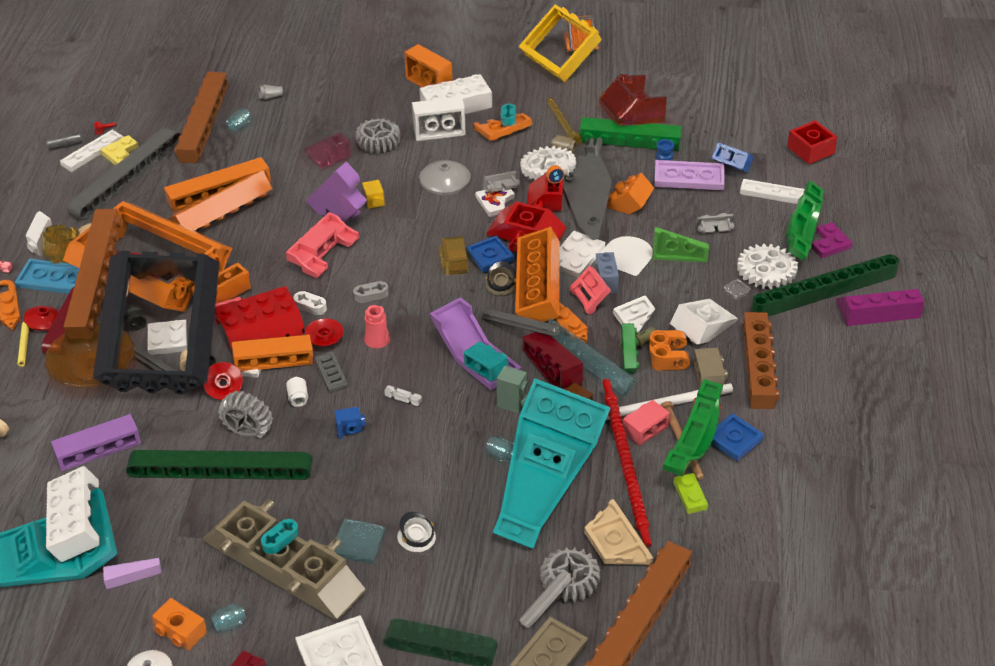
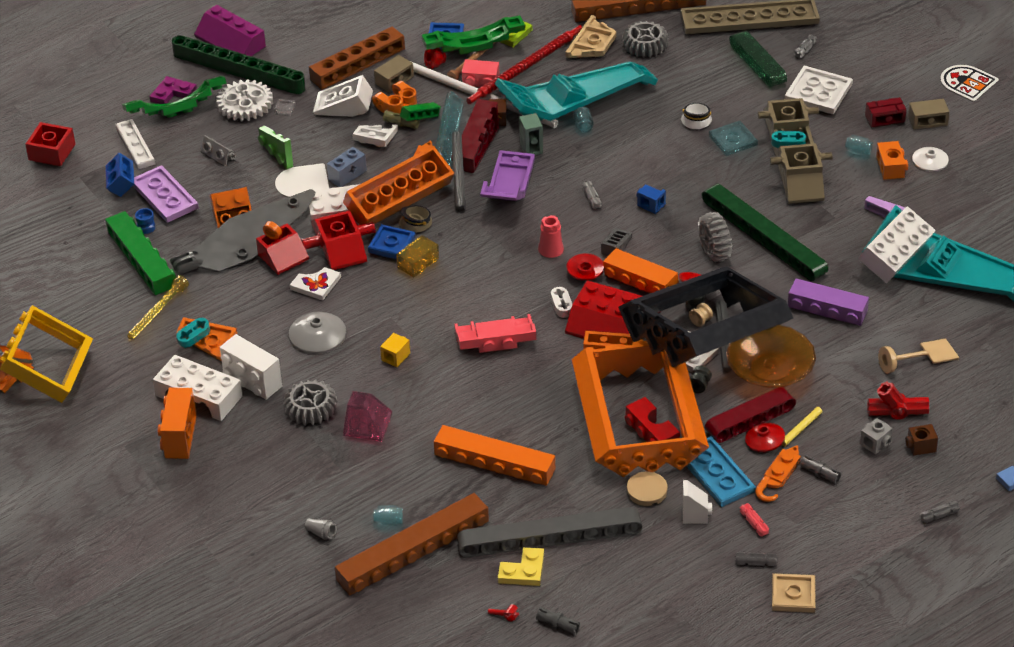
camera: 130 degrees left, 0 degrees up
clear yellow brick [42,224,80,263] -> none
white tile [60,130,123,172] -> none
dark orange brick [64,209,123,339] -> none
brick [170,170,272,232] -> none
white brick [286,377,308,407] -> none
medium lavender brick [306,162,367,222] -> none
light grey beam [353,281,388,303] -> none
teal brick [464,341,509,382] -> none
light grey hinge [483,171,520,193] -> none
light grey axle [519,571,571,629] -> none
white gear [520,146,576,180] -> none
dark tan brick [551,135,577,154] -> none
coral plate [570,266,611,315] -> none
clear red windscreen [599,74,667,125] -> none

